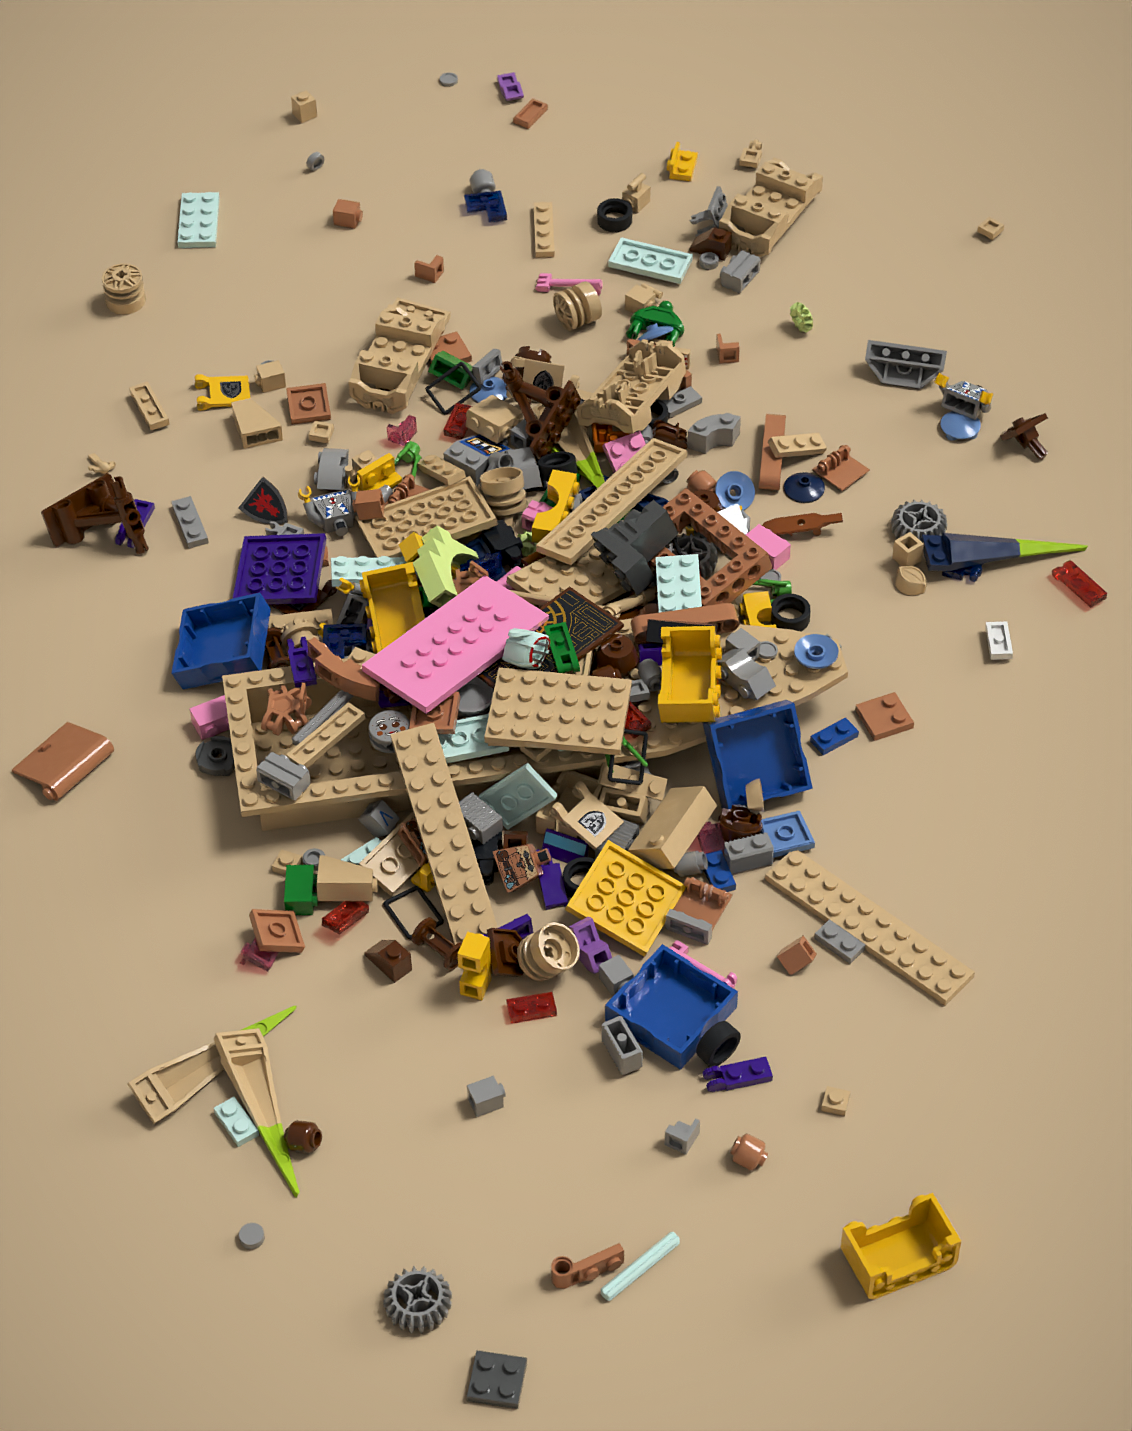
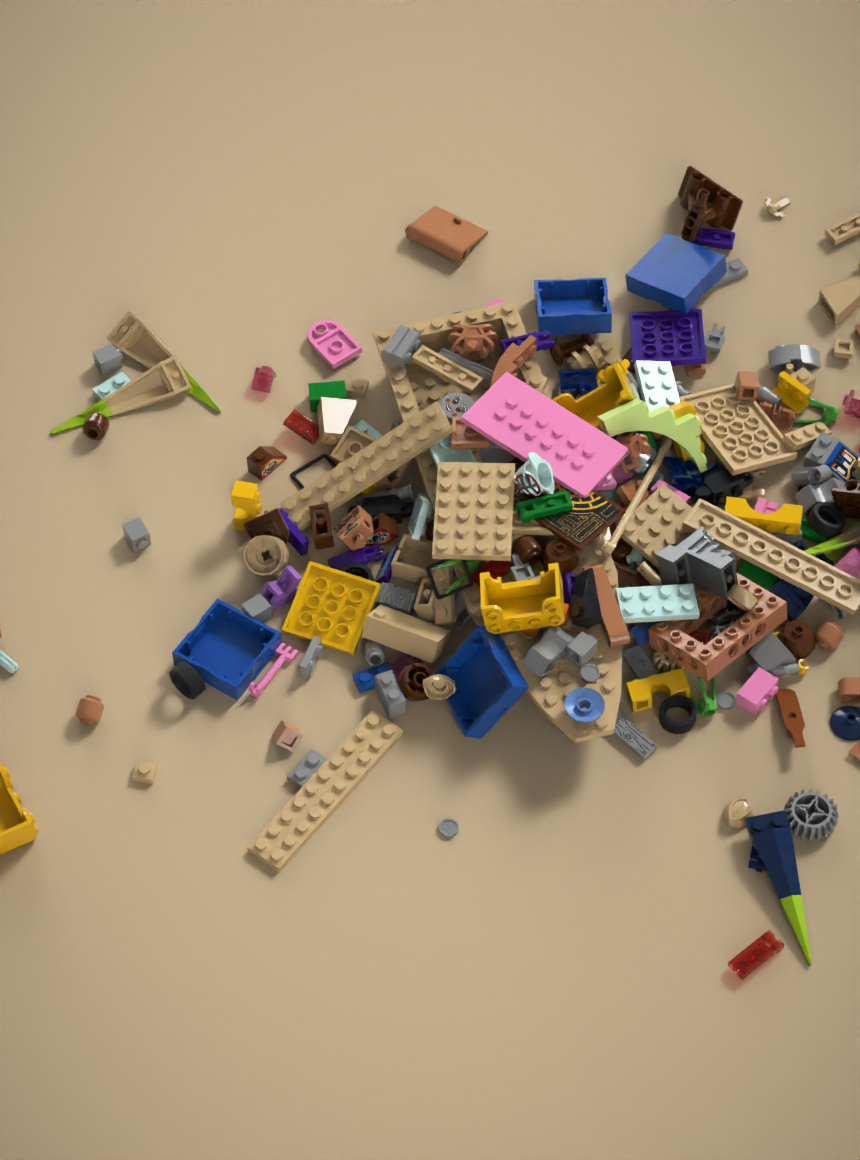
camera: 85 degrees right, 5 degrees up
shield [238,477,288,524] -> none
light grey tile [239,1223,265,1249] -> none
nougat plate [249,909,305,953] -> none
light grey torso [298,476,360,536] -> none
light grey tile [303,848,325,871] -> none
reddish brown hose [412,917,462,970] -> none
light grey brick [459,792,503,844] -> none
tan wheel [480,467,528,516] -> none
clear red plate [506,992,557,1024] -> none
tan flag [549,781,624,850] -> none
light grey brick [602,1016,643,1075] -> none
light grey panel [665,1119,700,1154] -> none
nougat hinge [673,877,733,931] -> none
dark purple hinge [702,1056,773,1092] -> none
medium blue dish [715,471,755,511] -> none
medium blue plate [760,810,815,858] -> none
blue plate [810,717,859,755] -> none
nougat plate [855,692,914,741] -> none
tan brick [892,532,924,566] -> none
white plate [985,621,1013,660] -> none
none -> light grey brick [93,344,123,376]
none -> bright pink plate [308,320,362,369]
none -> reddish brown slope [309,503,335,550]
none -> light grey piece [439,818,459,838]
none -> tile [625,233,727,314]
none -> tan hat [726,584,758,610]

